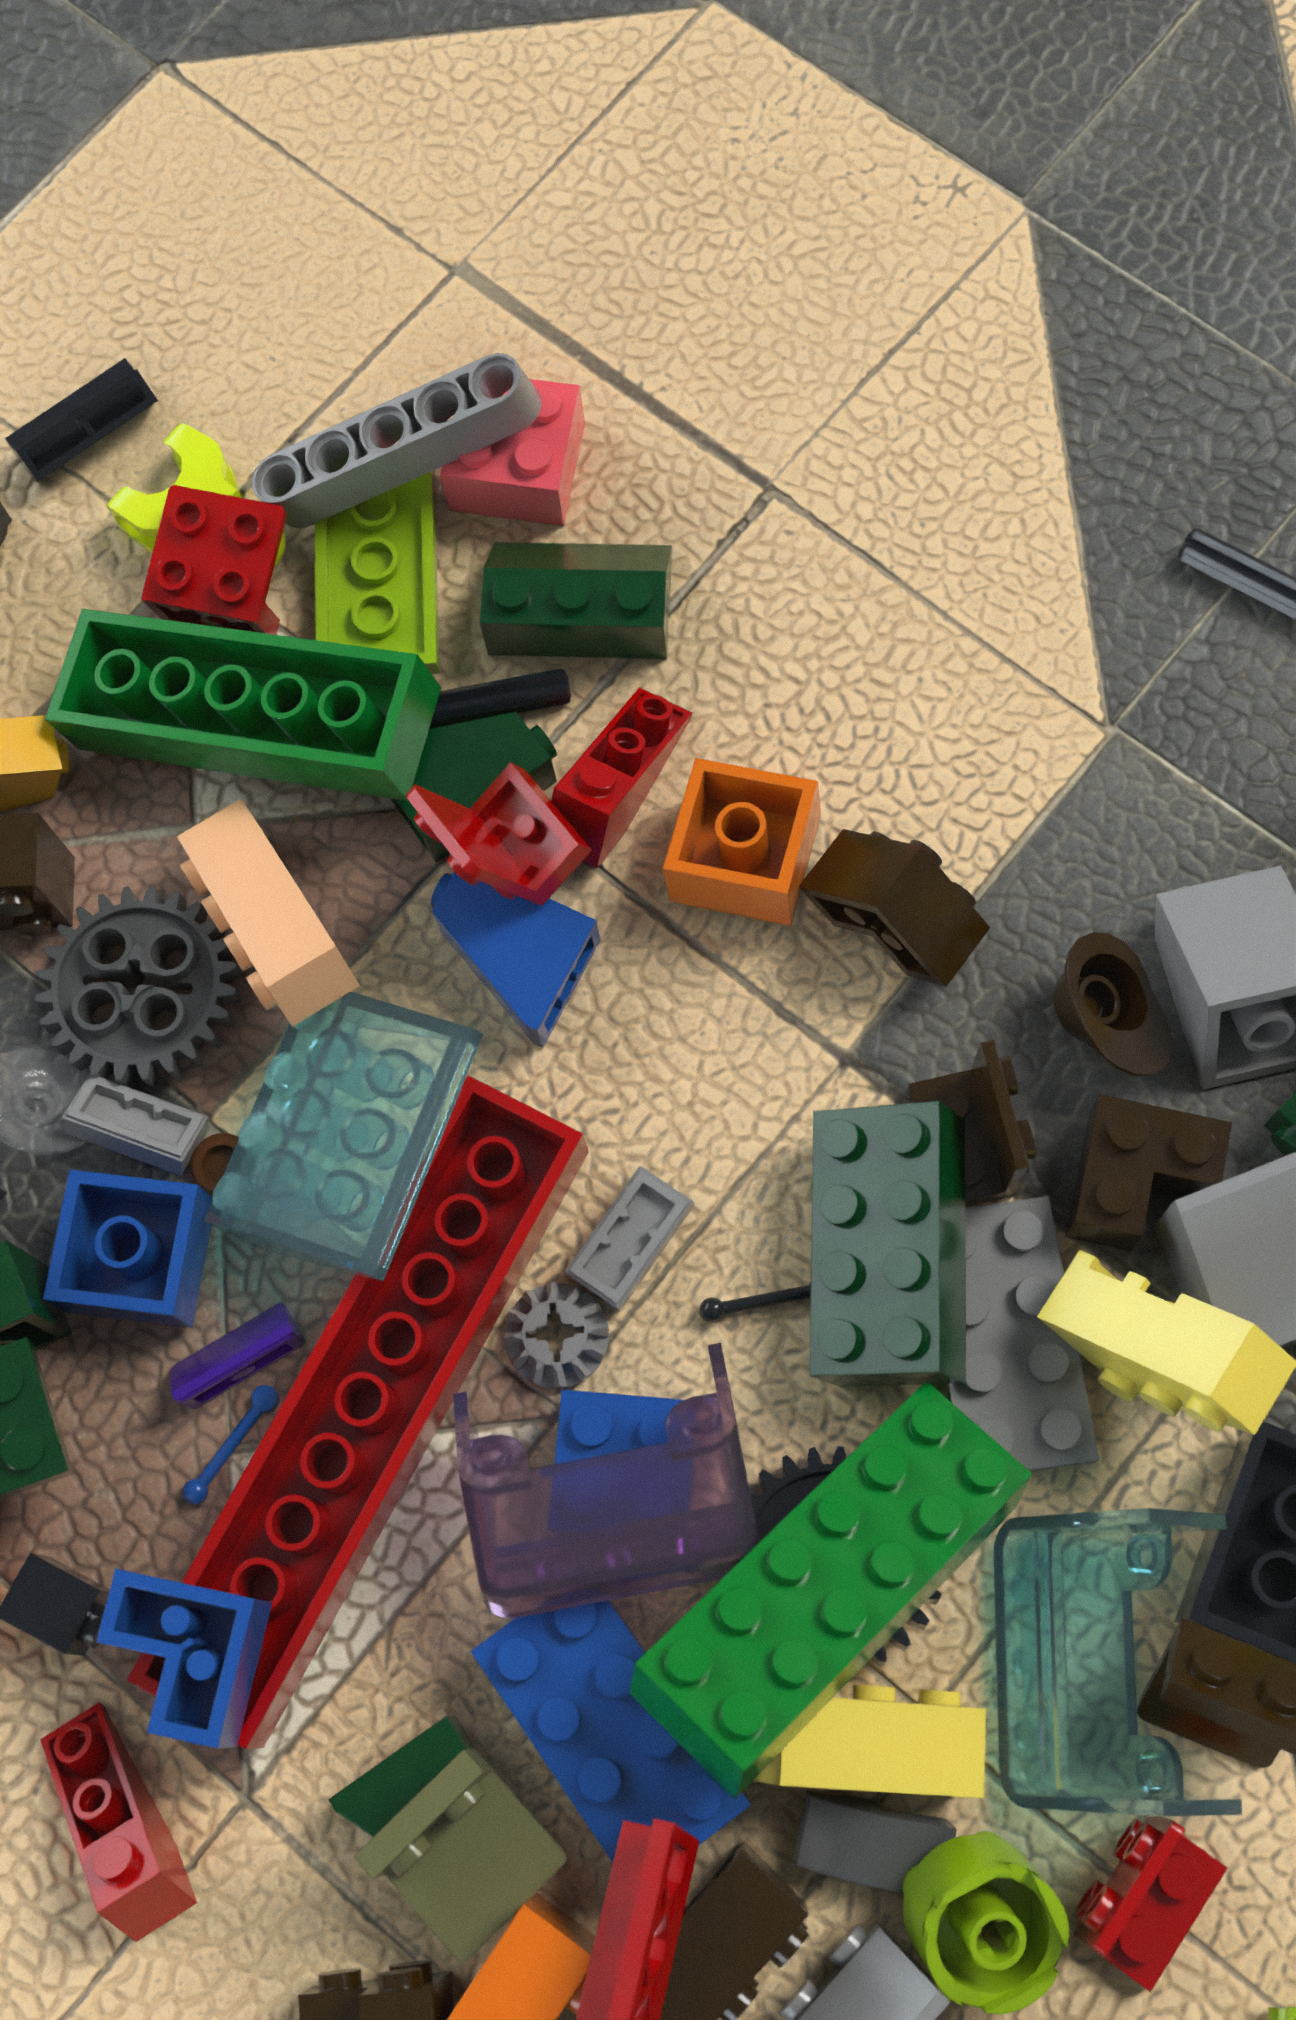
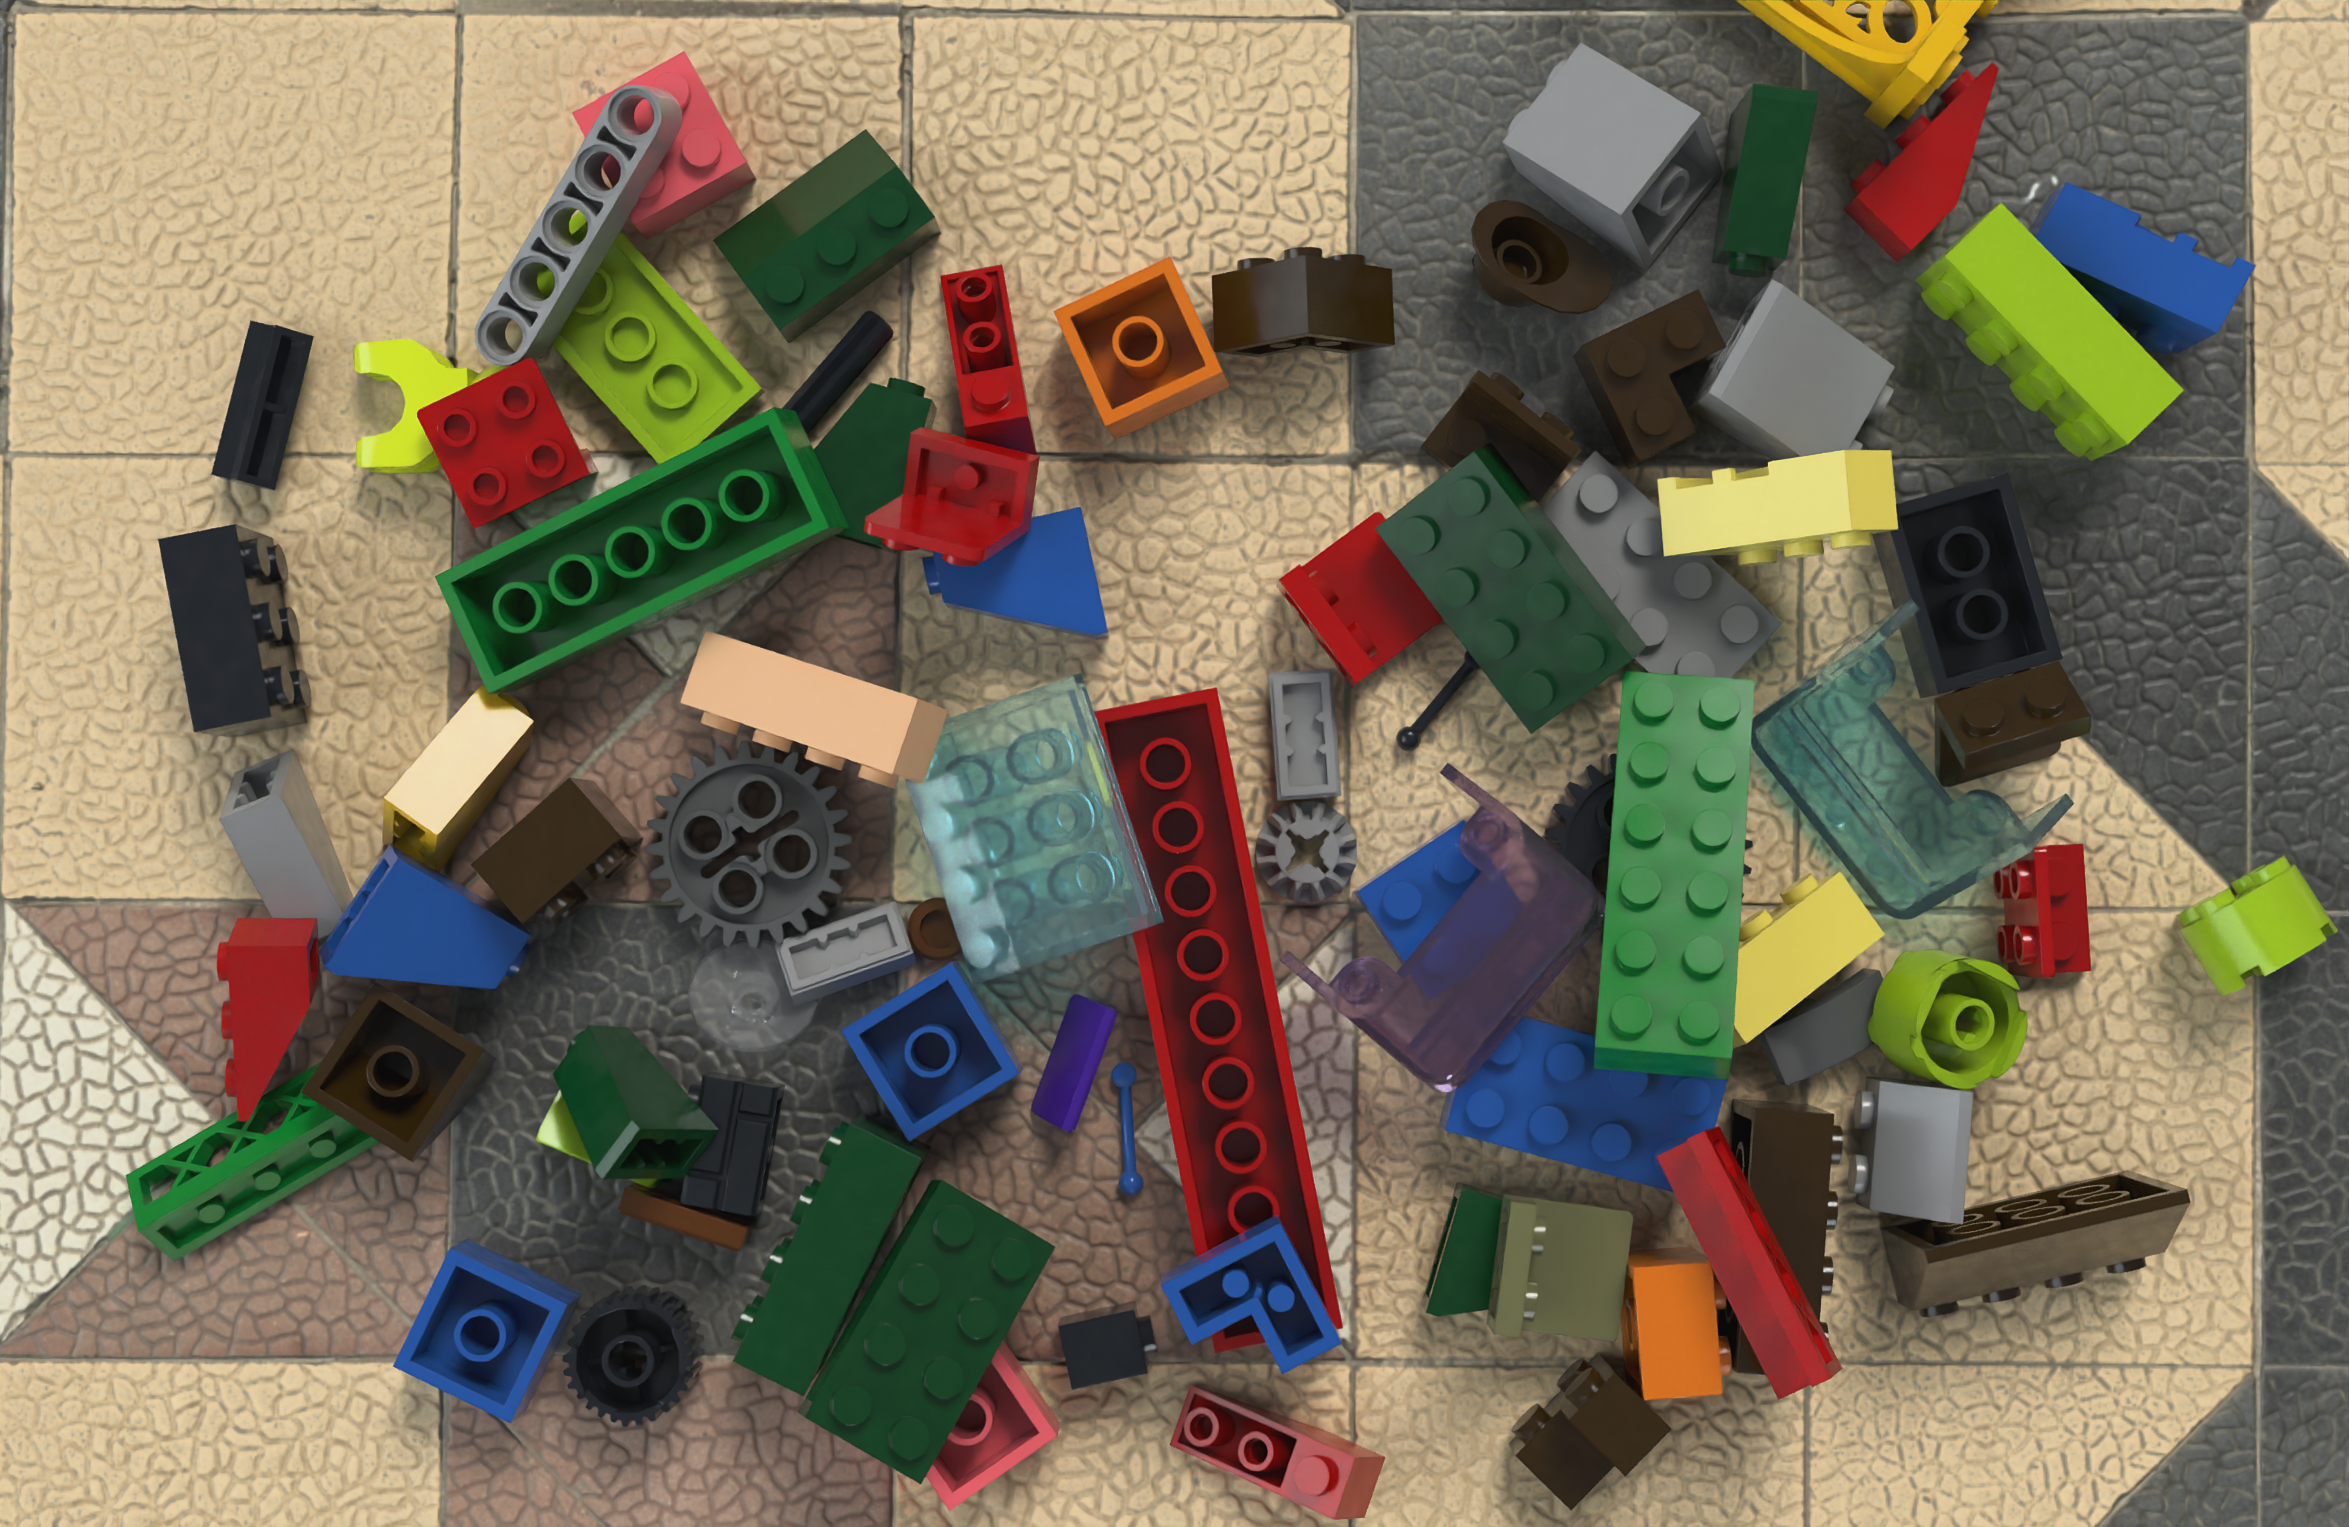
camera: 45 degrees left, 15 degrees up
none -> red bracket [1276,512,1444,688]

